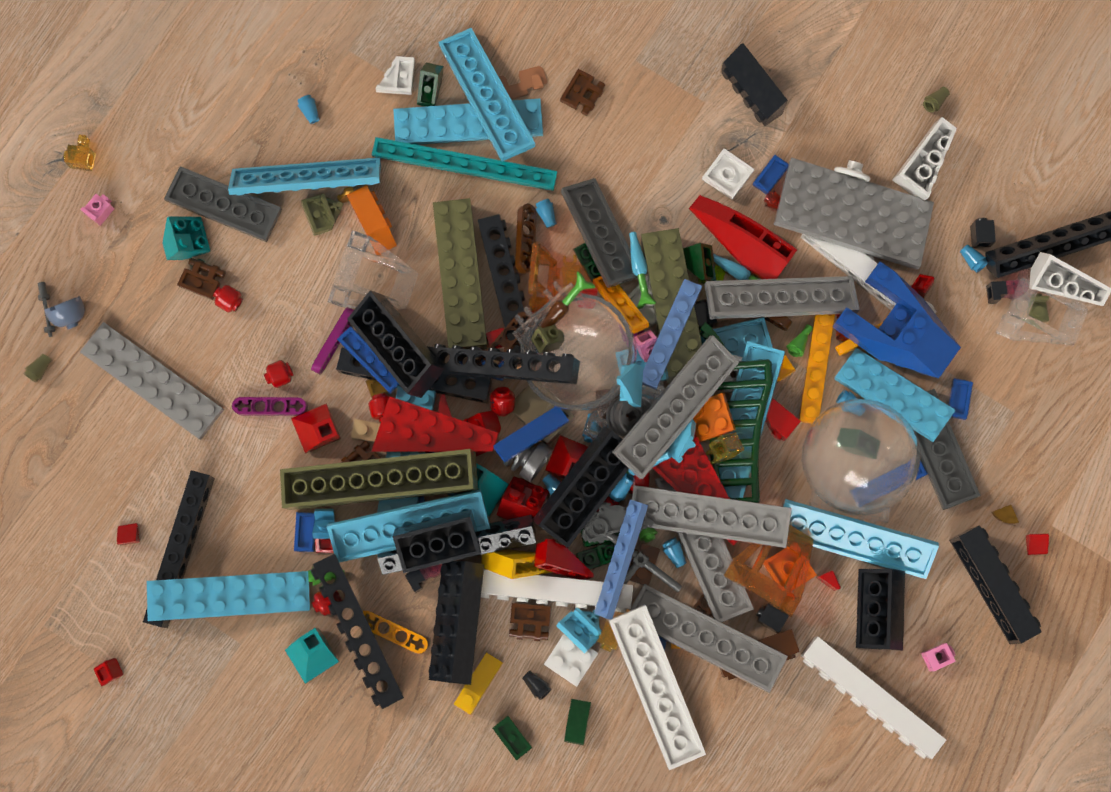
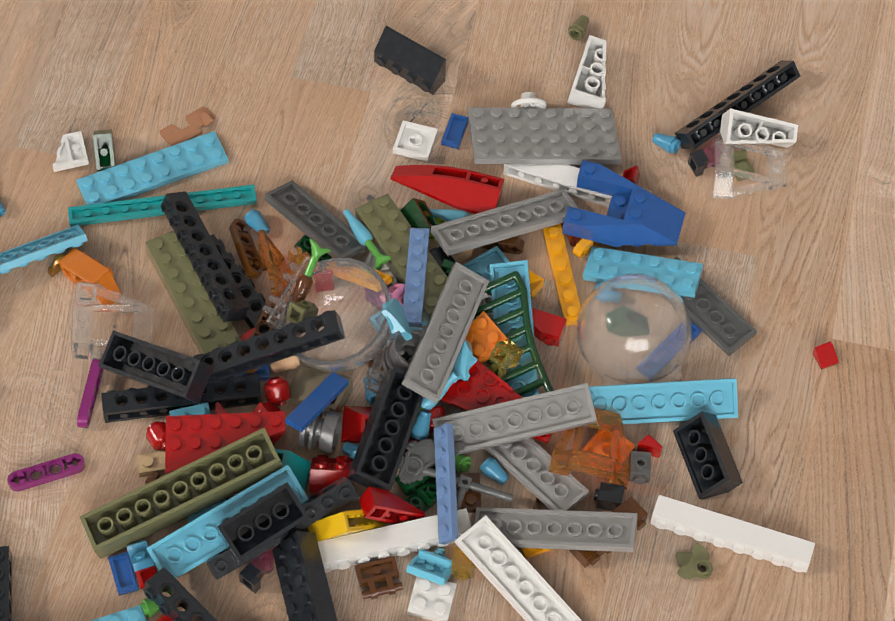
camera: 25 degrees left, 20 degrees down
red head [264,360,294,388] -> none
red slope [291,403,341,454] -> none
olive slope [301,193,344,236] -> none
blue tile [337,326,399,394] -> none
pearl gold tile [365,379,389,398] -> none
medium azure plate [438,28,535,162] -> none
reddish brown plate [560,69,605,116] -> none
clear red cone [763,190,781,210] -> none
bright green cone [786,324,813,357] -> none
bright pink brick [921,643,956,671] -> none
blue tile [948,378,973,420] -> none
black brick [949,525,1042,644] -> none
black brick [970,218,996,248] -> none
pearl gold tile [992,504,1019,524] -> none
none -> black brick [161,191,249,322]
none -> dark grey brick [629,451,651,484]
none -> olive plate [676,543,713,579]

